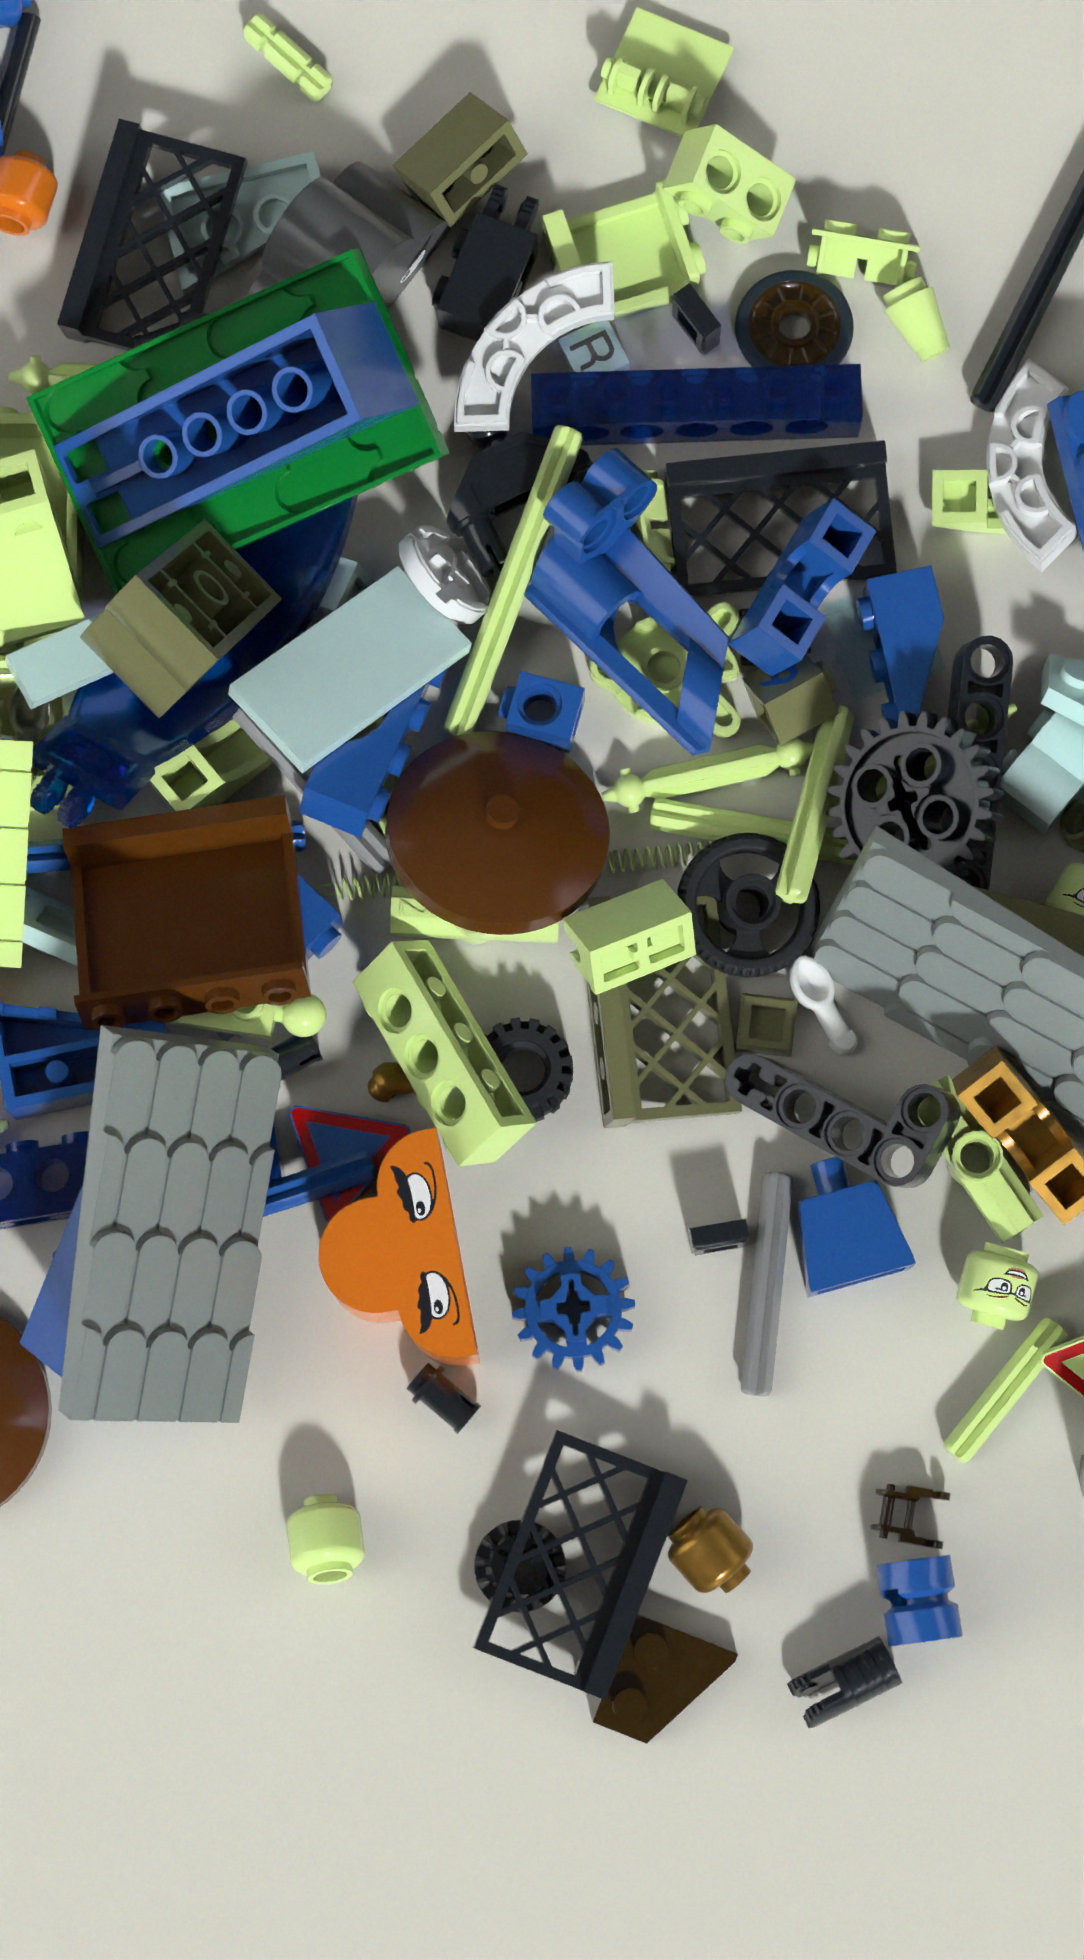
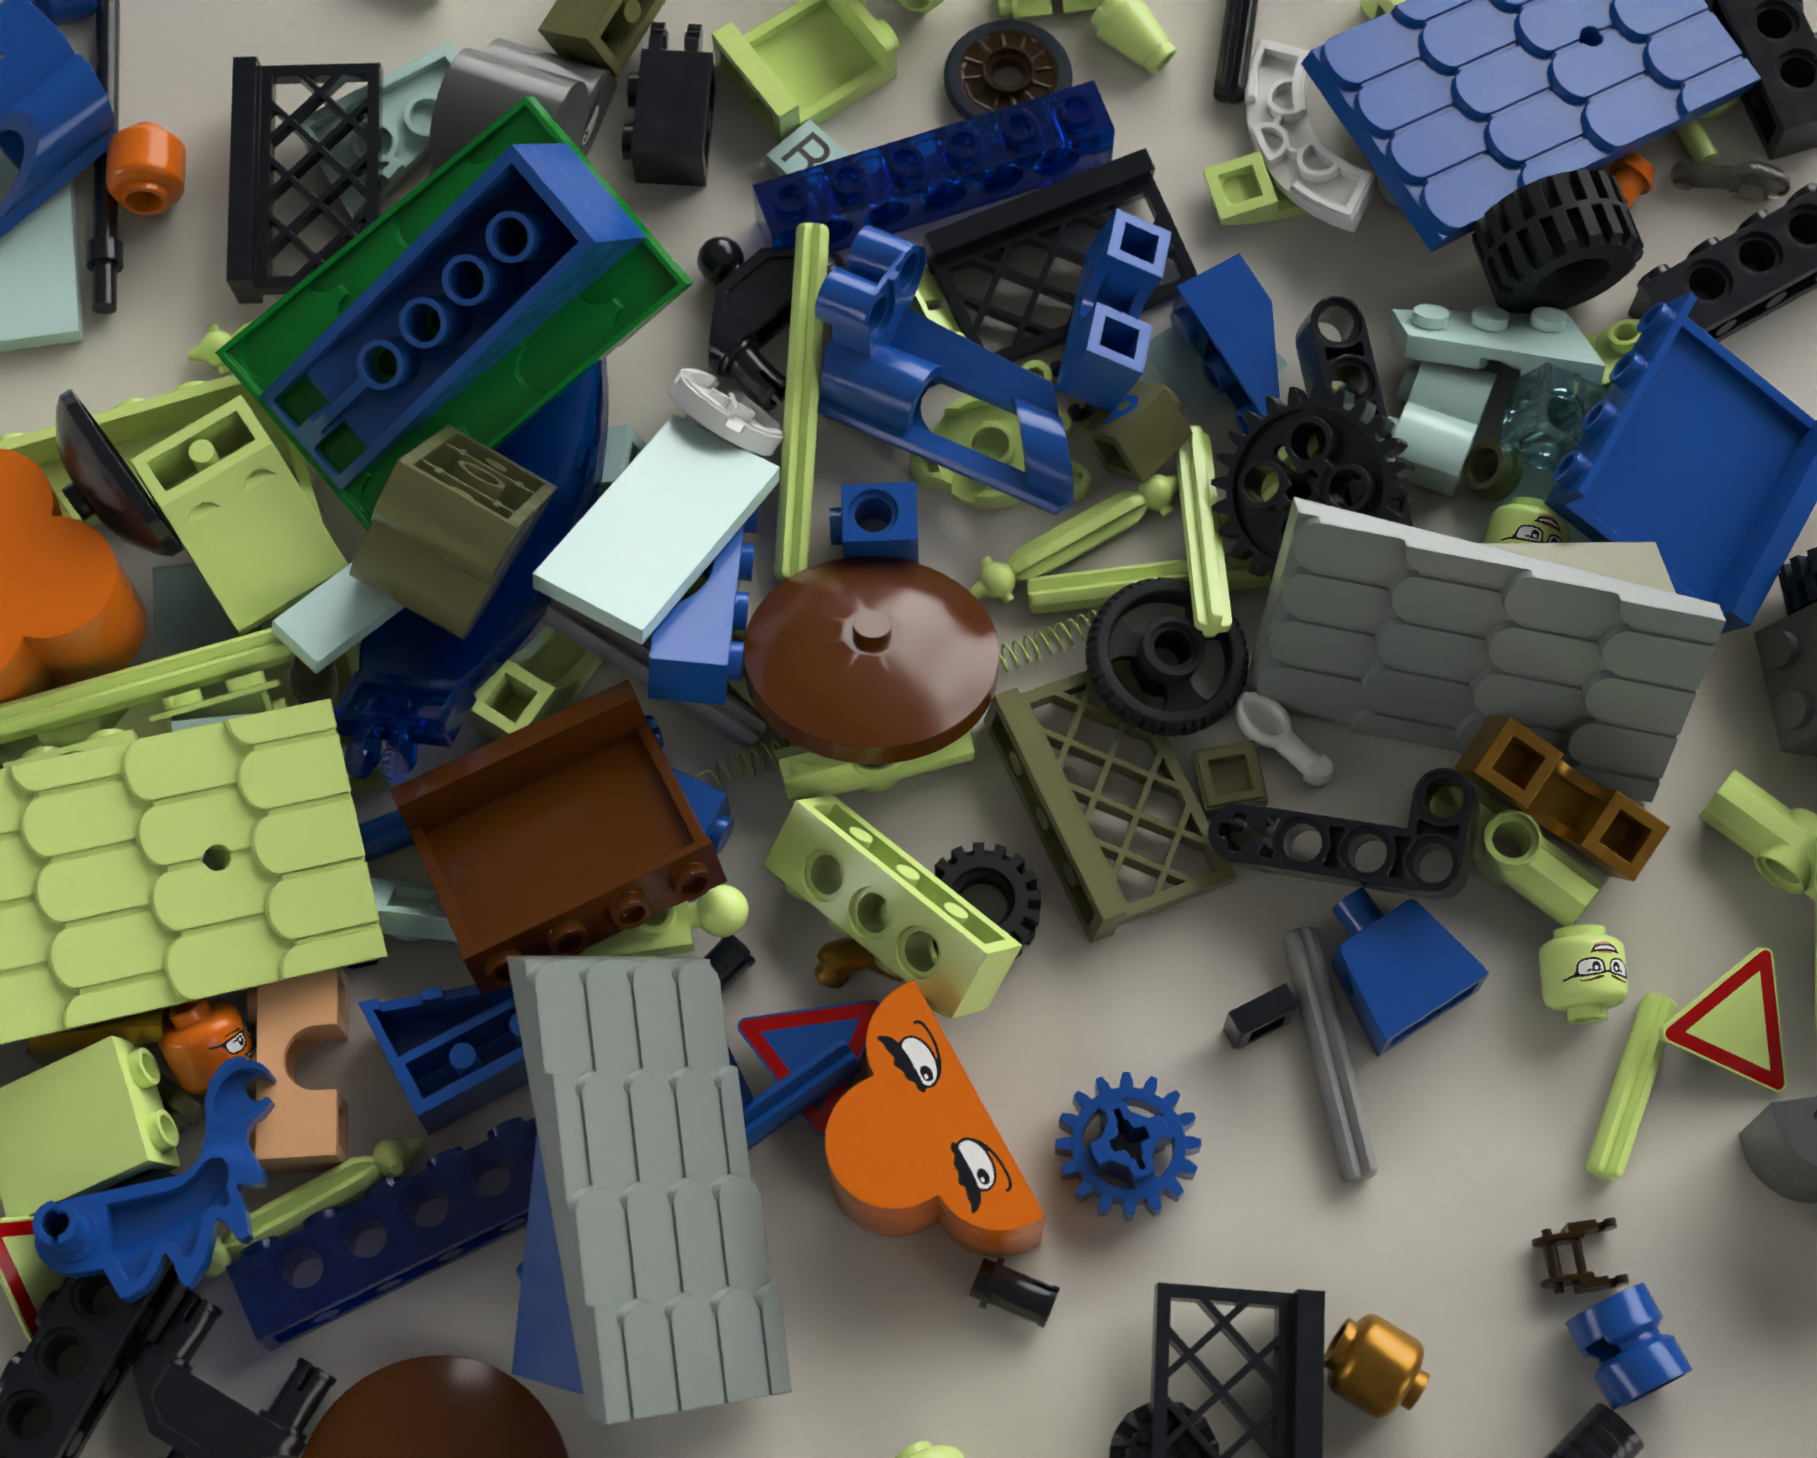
camera: 20 degrees left, 10 degrees down
white tile [454,261,615,432] -> none
yellowish green hinge [563,879,696,995] -> none
black tile [672,283,721,355] -> none

